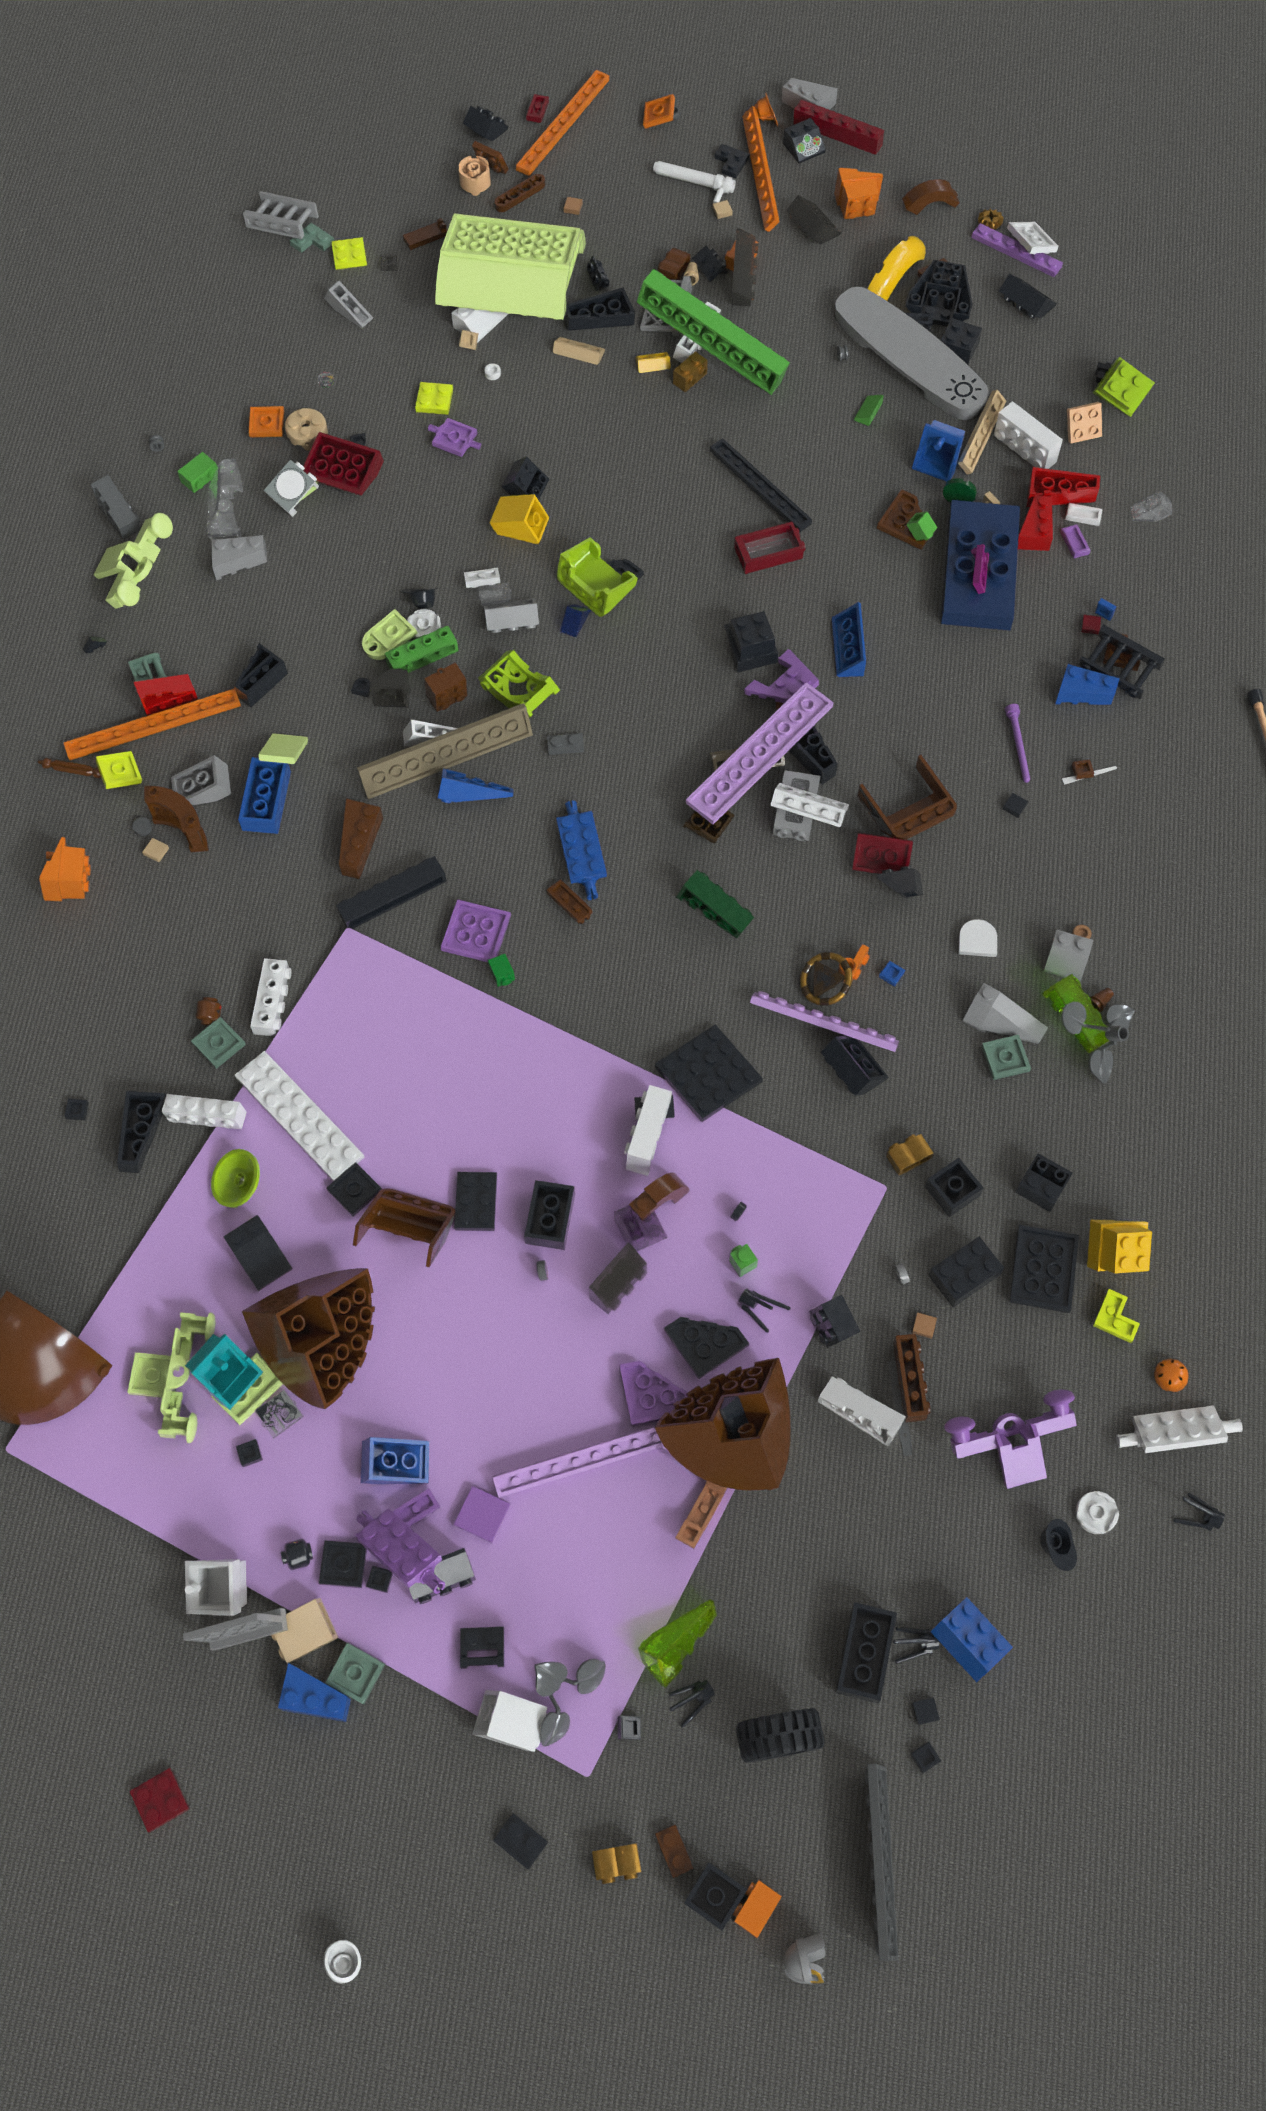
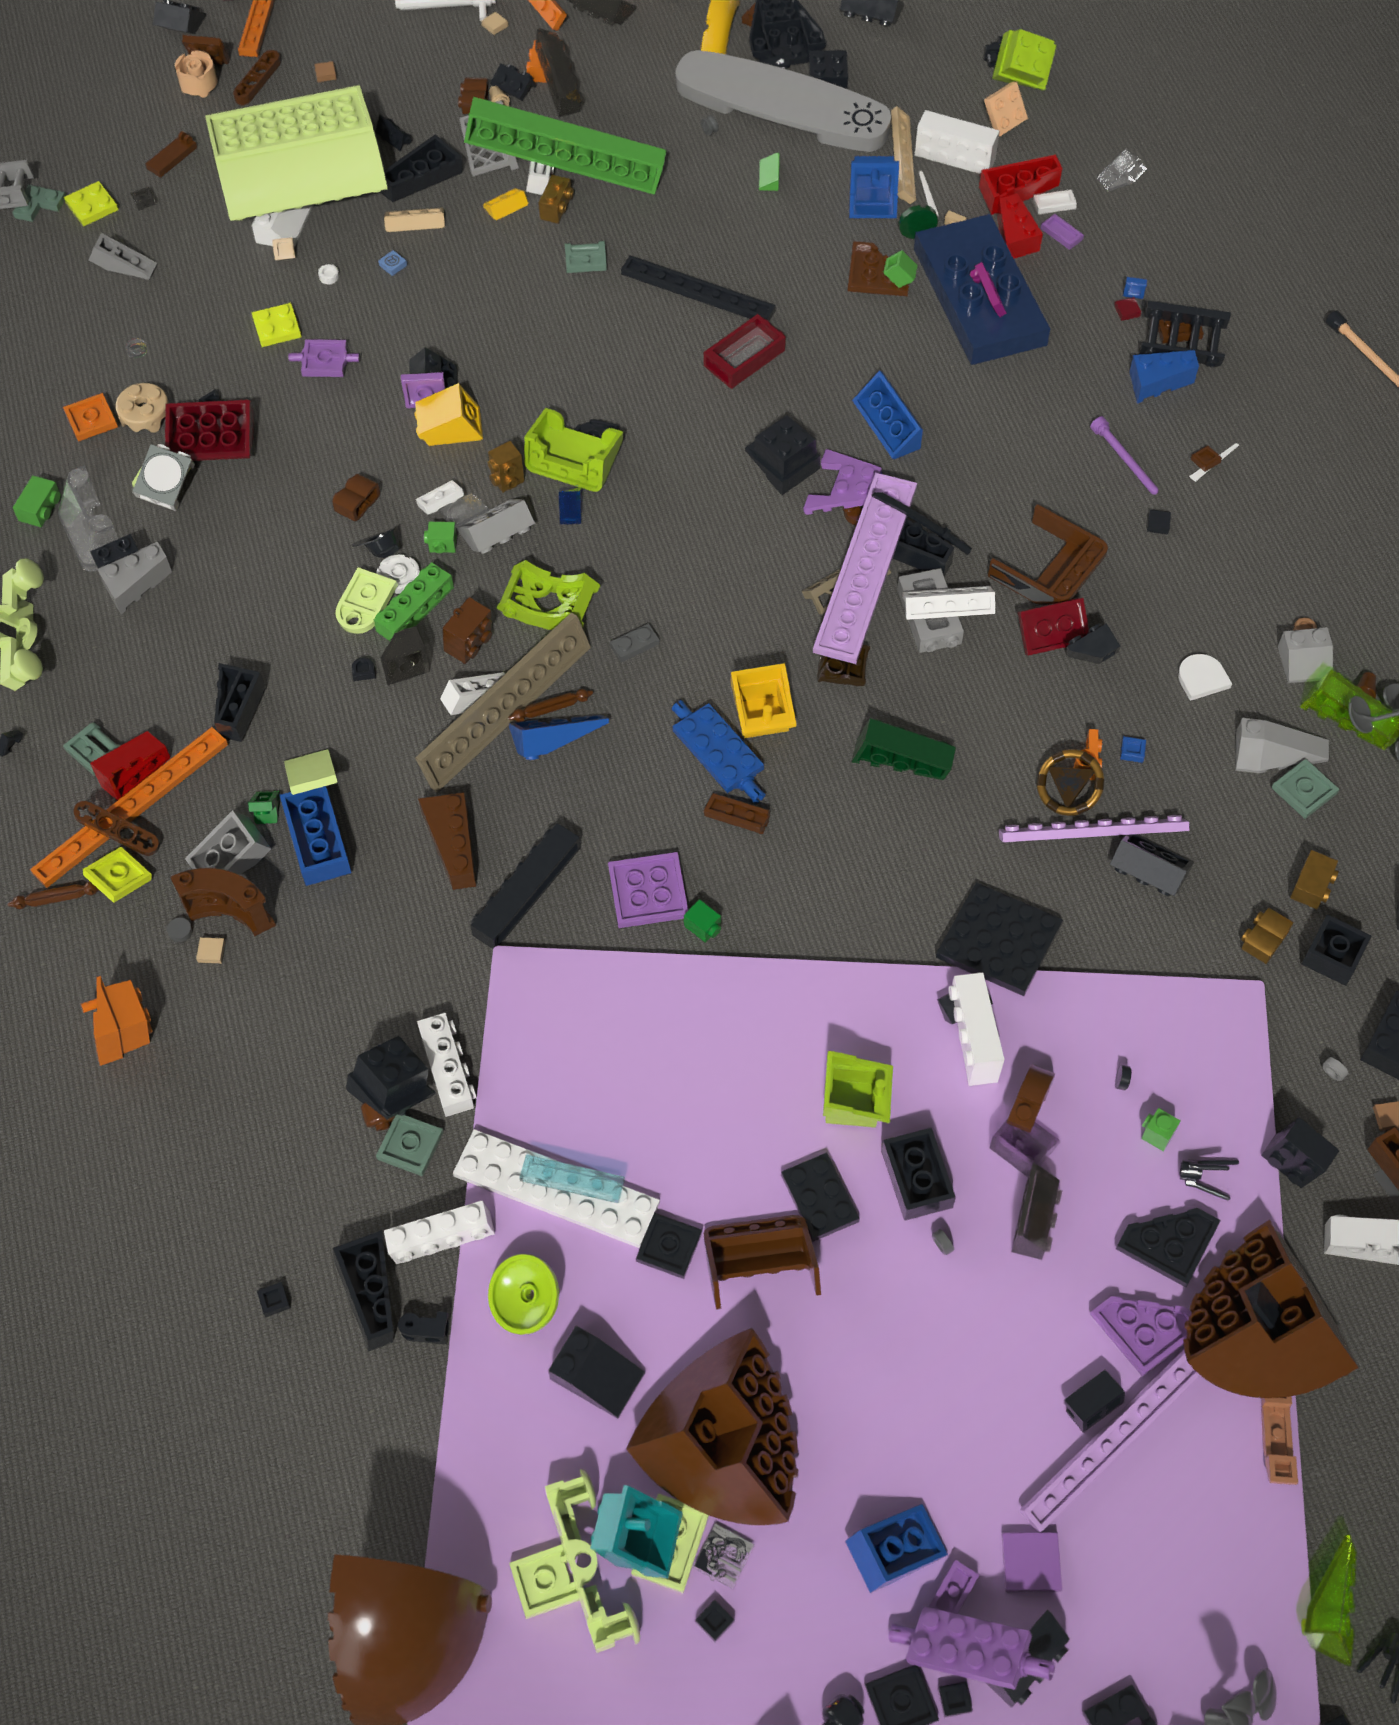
camera: 25 degrees left, 5 degrees down
none -> reddish brown beam [73,801,159,856]
none -> black hinge [90,534,139,569]
none -> green slope [248,791,280,824]
none -> reddish brown brick [332,474,380,522]
none -> black piece [346,1035,436,1120]
none -> medium blue tile [378,250,407,276]
none -> black leg [398,1311,451,1345]
none -> medium lavender tile [401,372,446,408]
none -> bright green brick [424,522,457,553]
none -> pearl gold brick [488,441,524,493]
none -> reddish brown wheel [508,689,593,722]
none -> clear light blue tile [519,1155,625,1204]
none -> sand green plate [565,241,607,273]
none -> yellow piece [731,663,796,738]
none -> lime piece [823,1051,893,1128]
none -> black sword [872,492,972,555]
none -> white sticker [919,171,939,216]
none -> black hinge [1064,1370,1125,1433]
none -> pearl gold brick [1290,850,1339,909]

